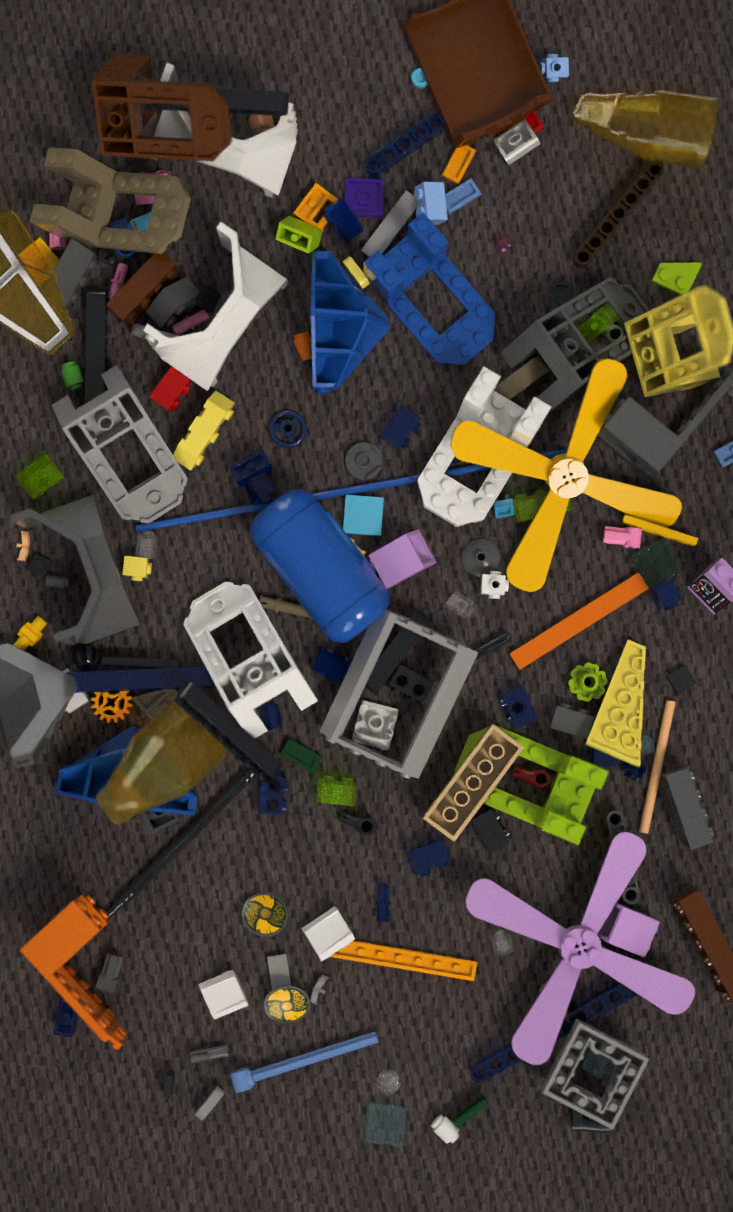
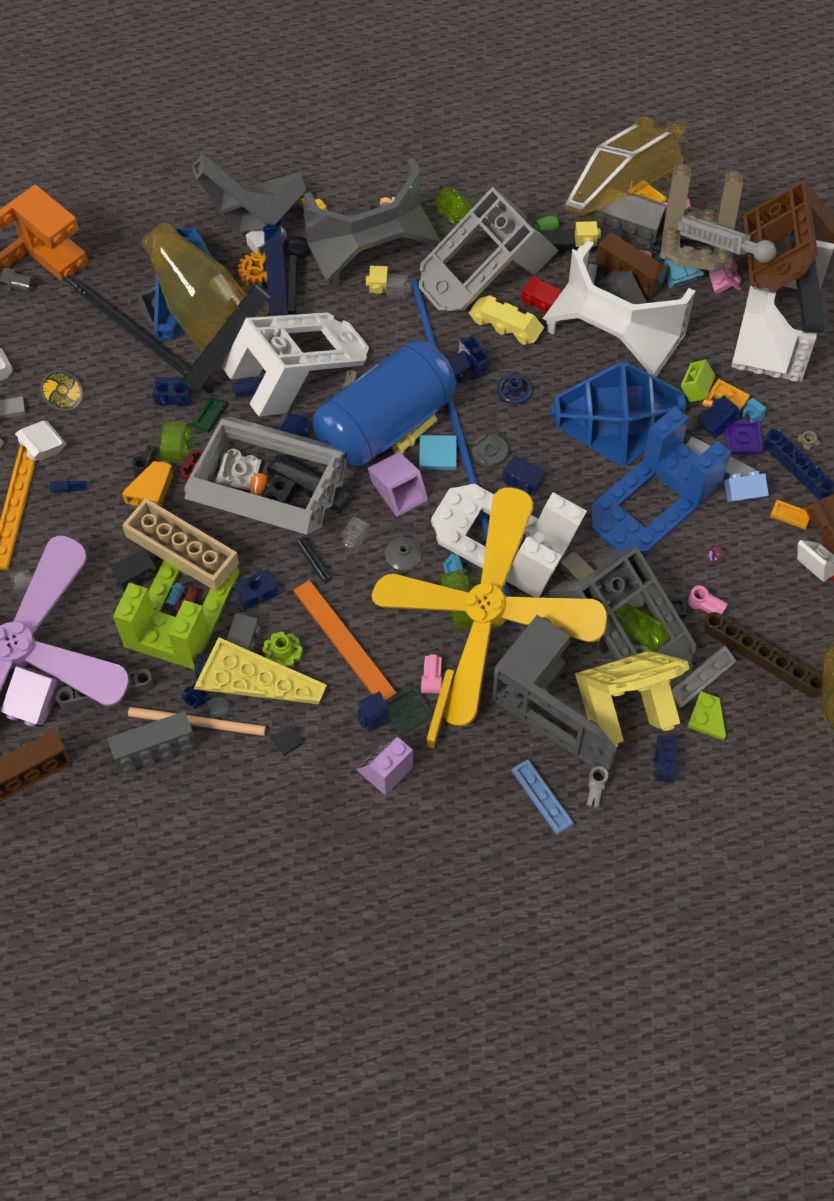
camera: 90 degrees right, 25 degrees down
clear blue brick [407,838,452,877] -> none
medium blue tile [445,178,481,215] -> none
white brick [480,571,509,599] -> none
none -> light orange slope [122,461,174,507]
none -> dark azure pin [165,583,186,609]
none -> dark red beam [180,450,203,481]
none -> orange cone [250,473,269,496]
none -> light yellow brick [575,221,601,247]
none -> light grey tile [671,646,737,708]
none -> light grey gear [677,215,777,263]
none -> bright pink piece [687,586,728,615]
none -> dark azure tile [742,398,766,423]
none -> dark tan plate [797,431,819,450]

